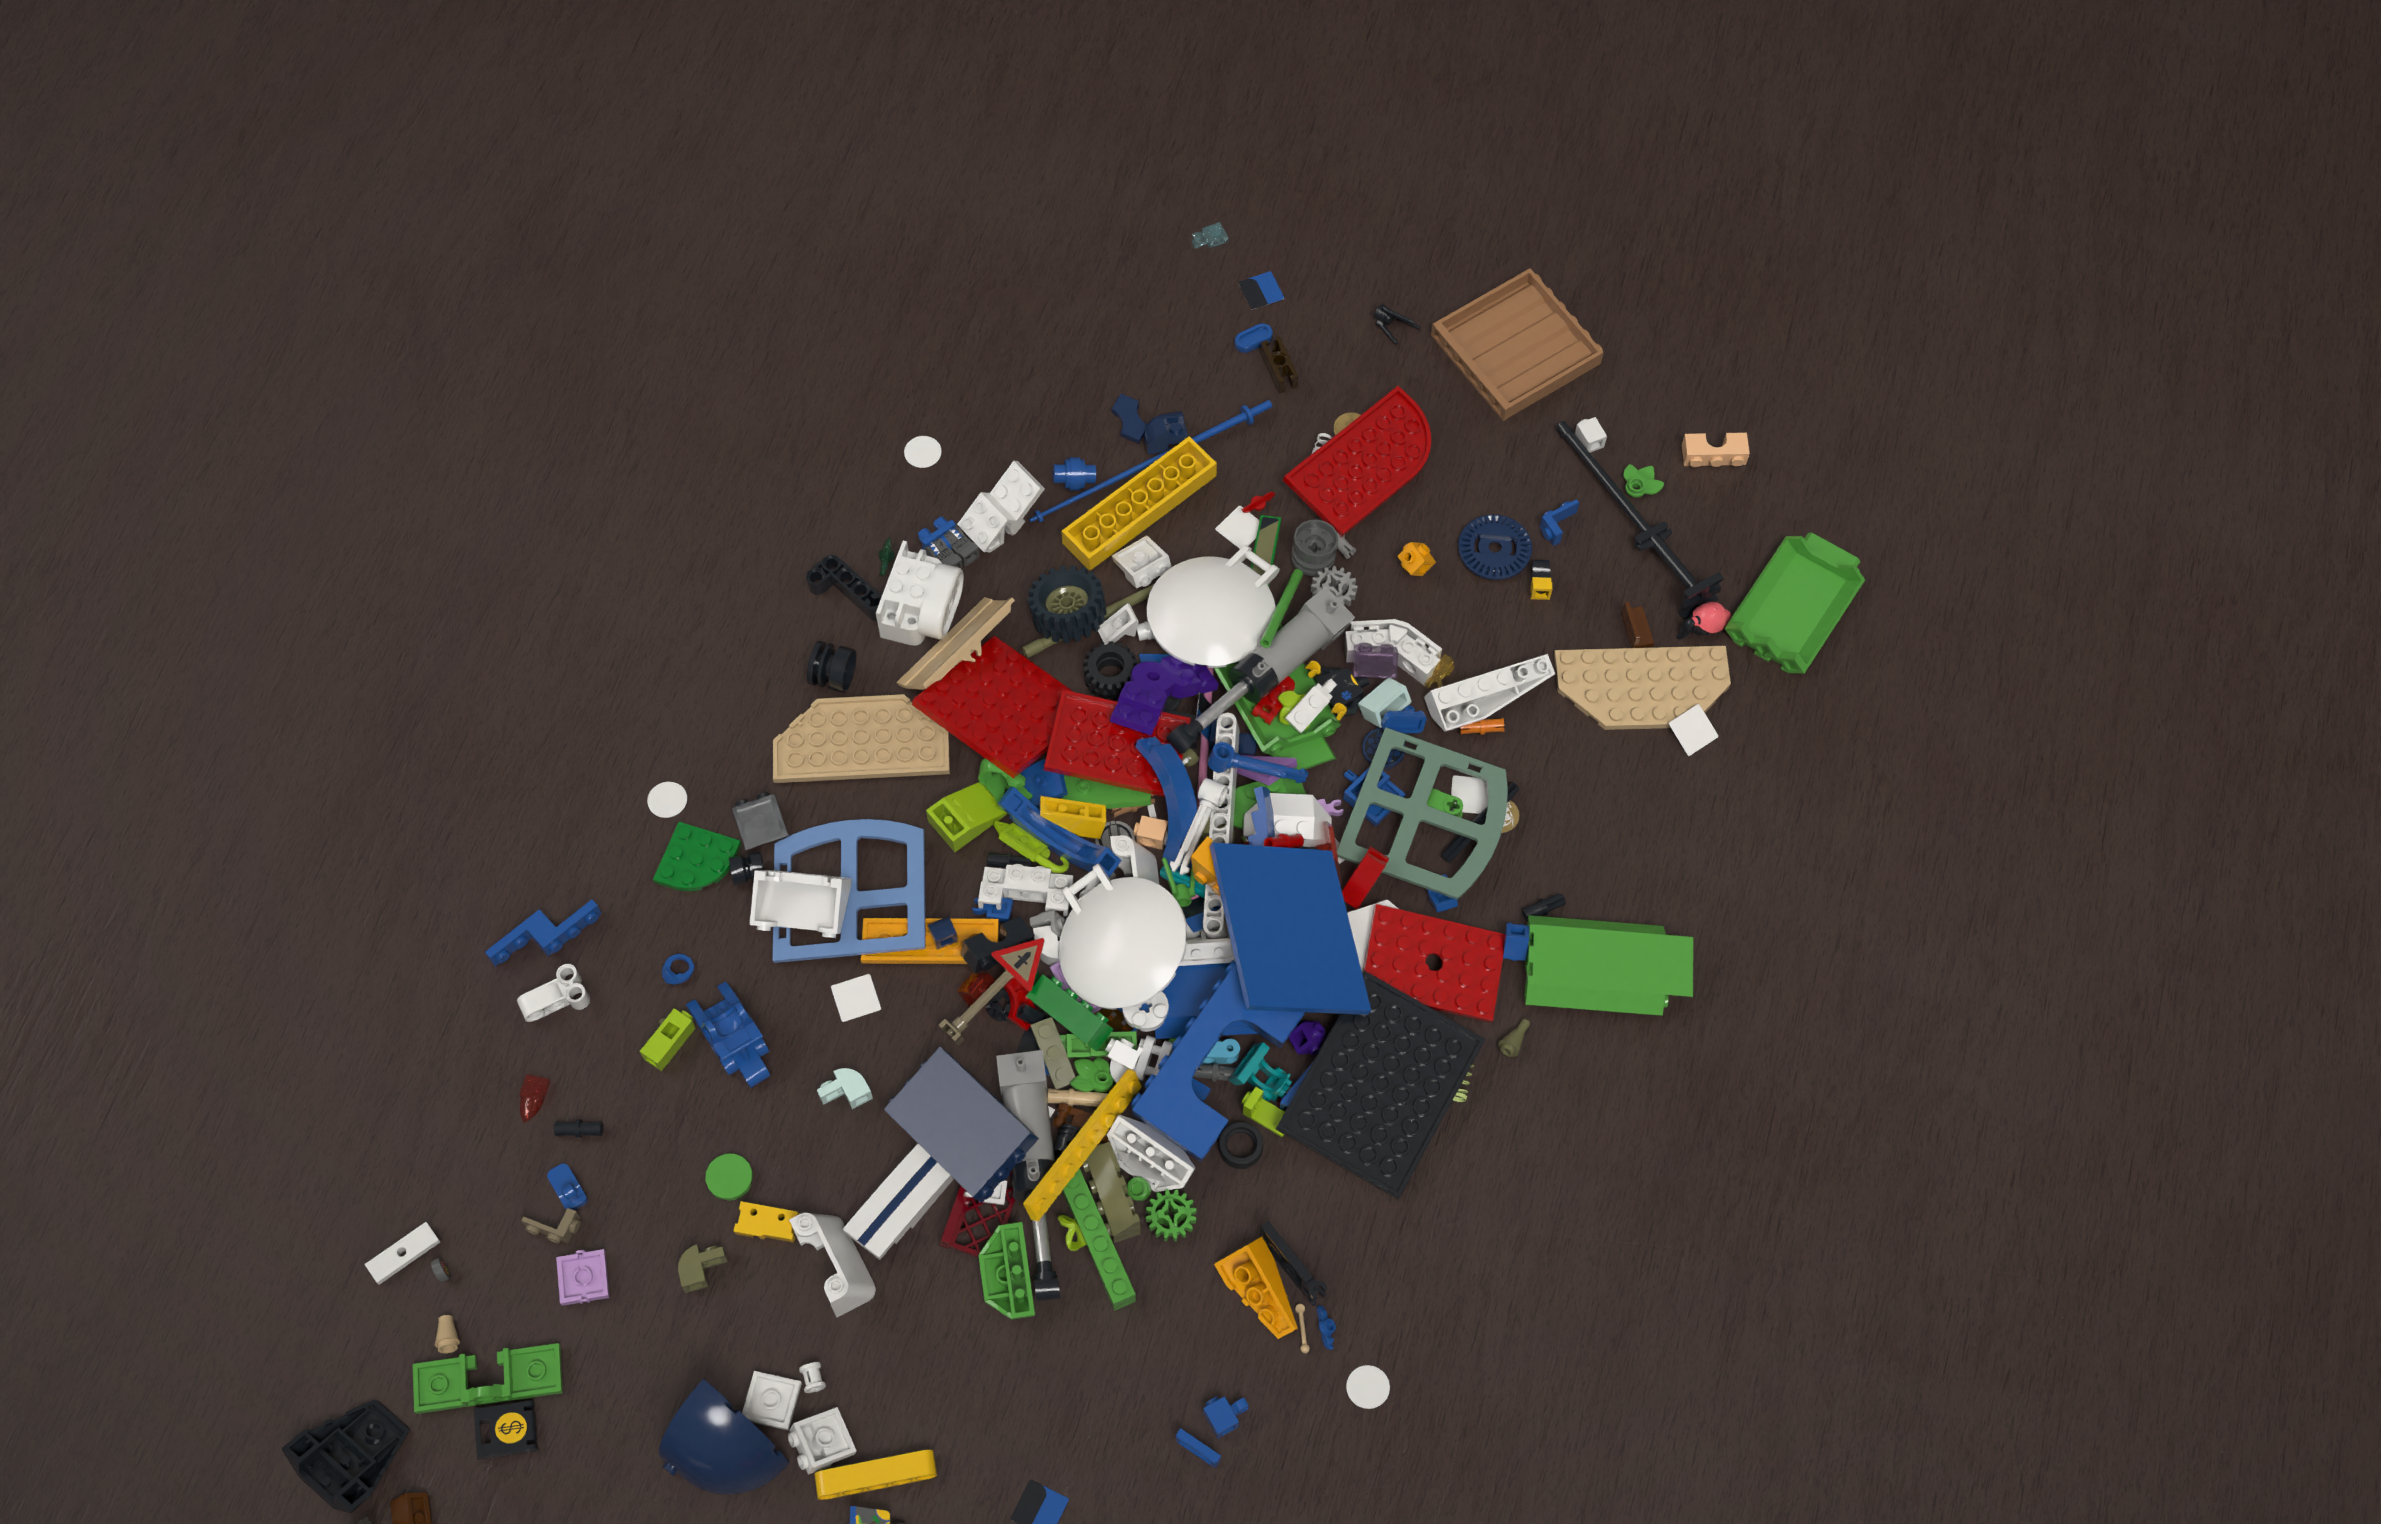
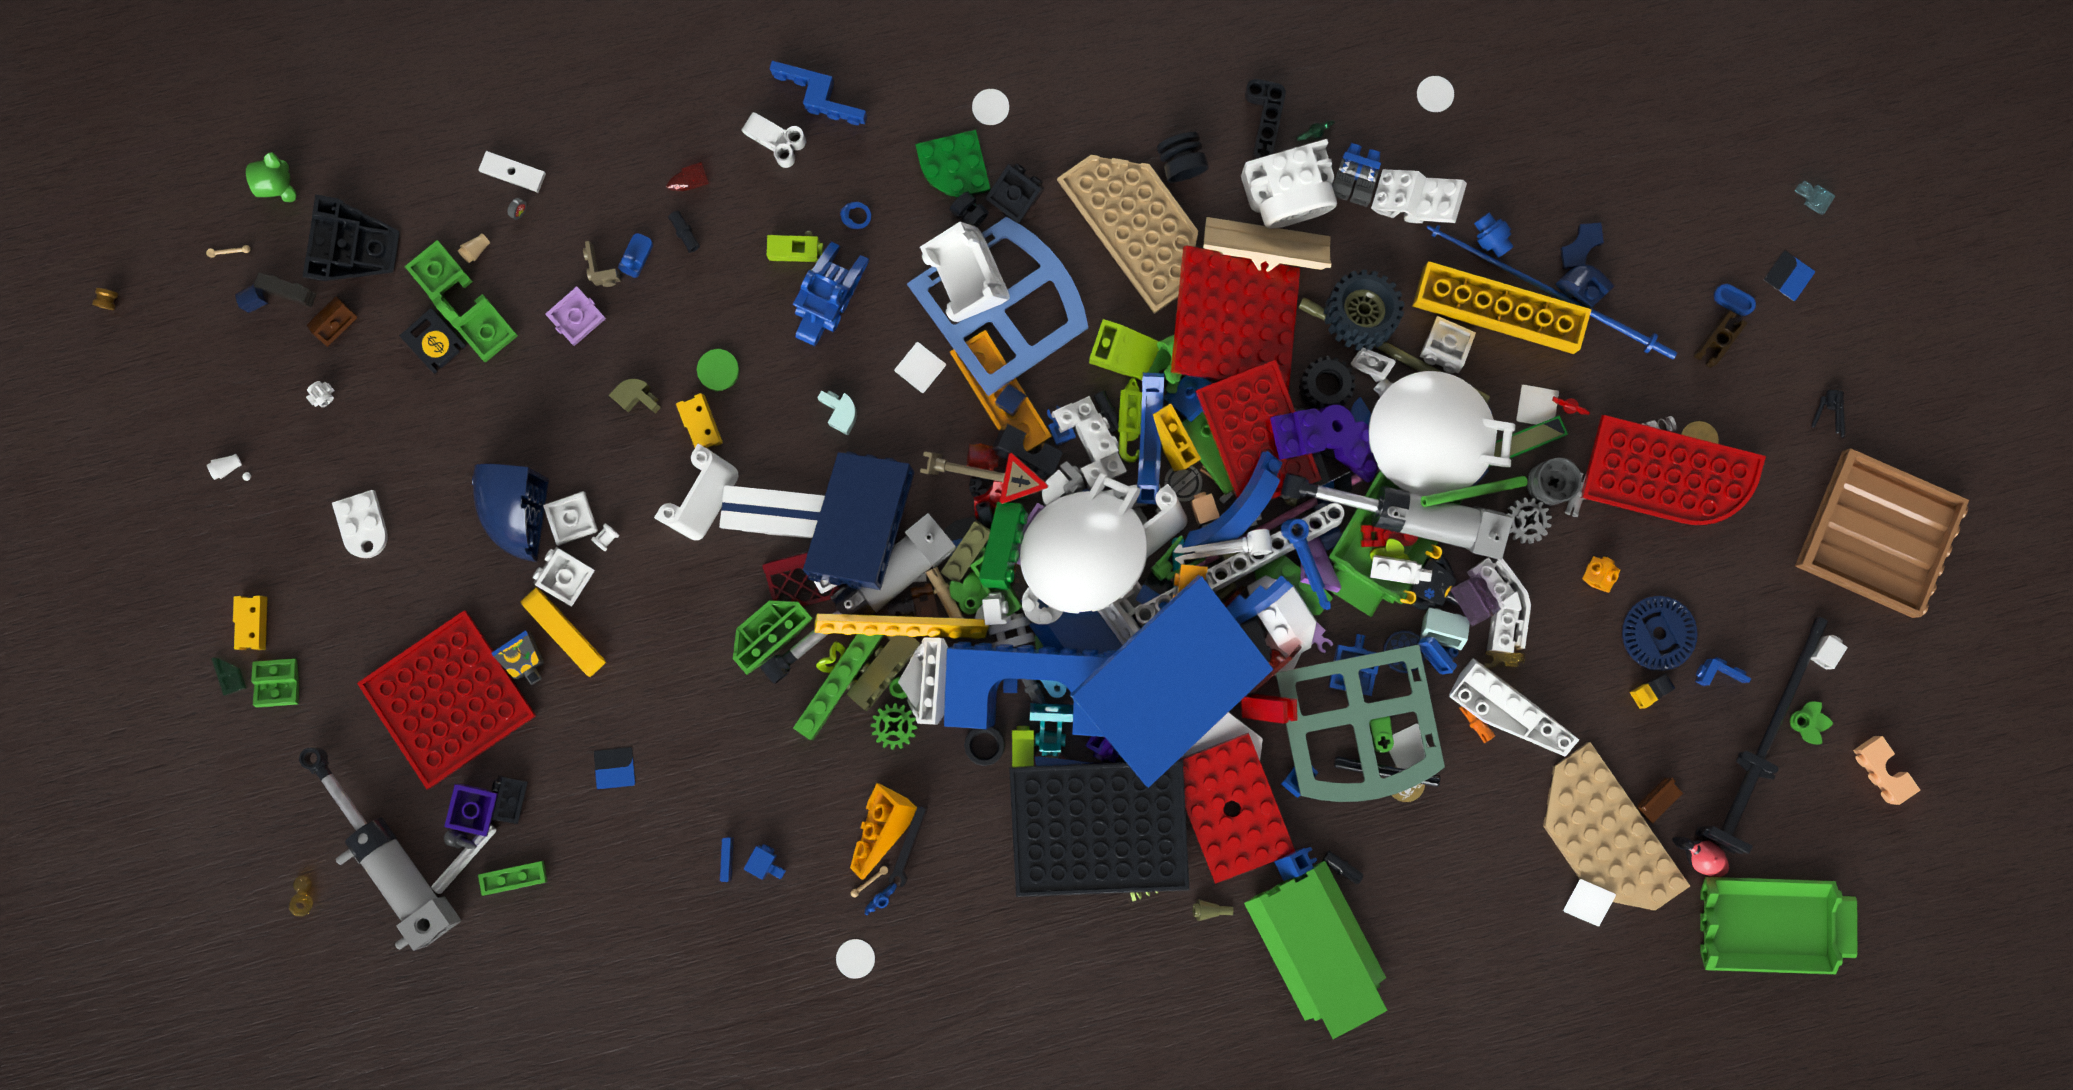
camera: 60 degrees right, 20 degrees up
red pin [1263,833,1304,848] -> none
none -> bright green piece [246,152,297,202]

